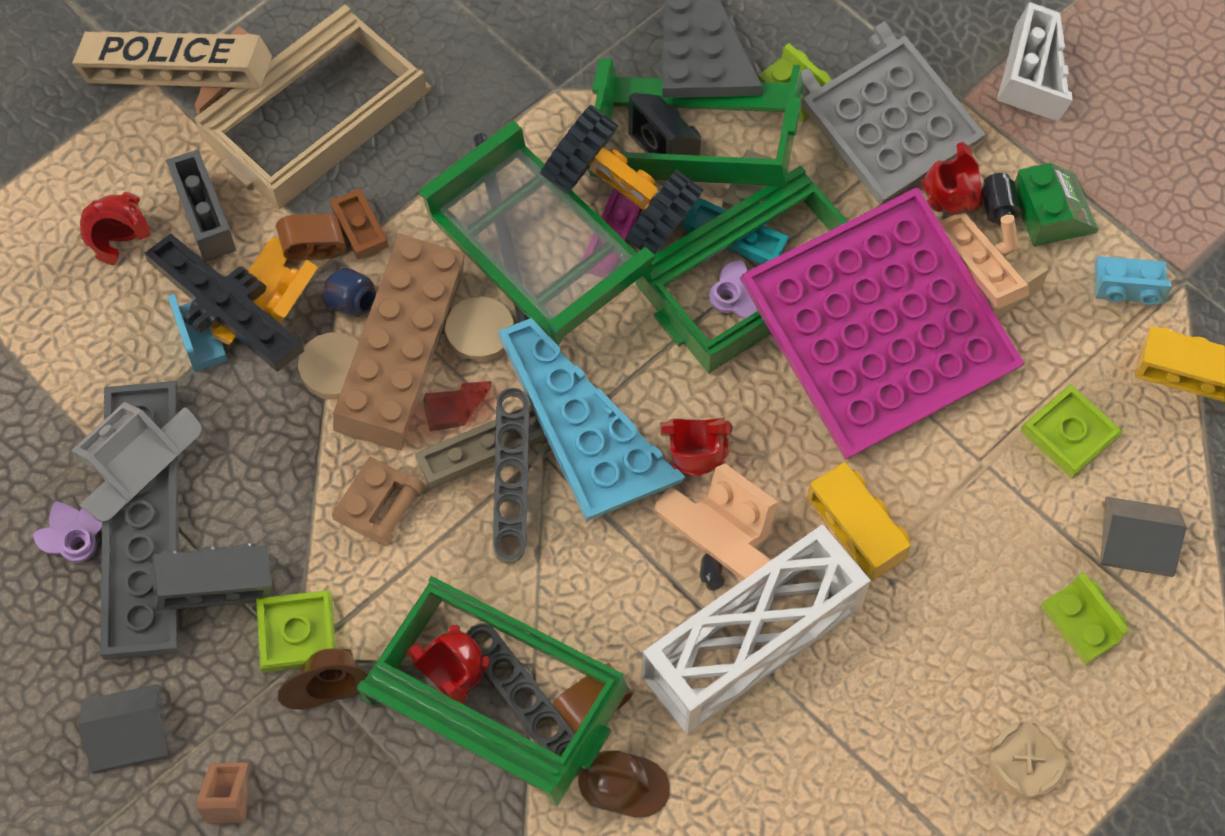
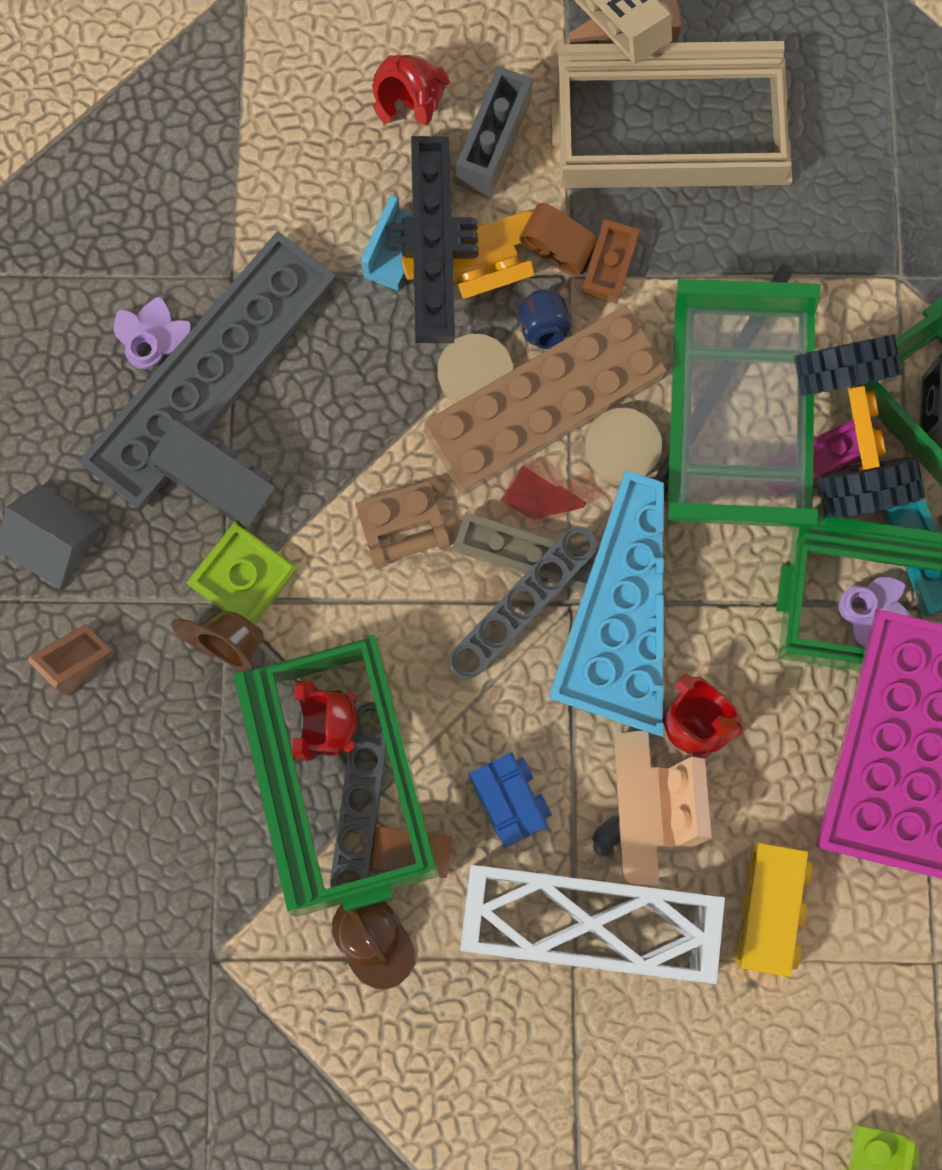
camera: 45 degrees right, 15 degrees up
light grey plate [71,402,202,522] -> none
none -> blue brick [468,752,552,849]

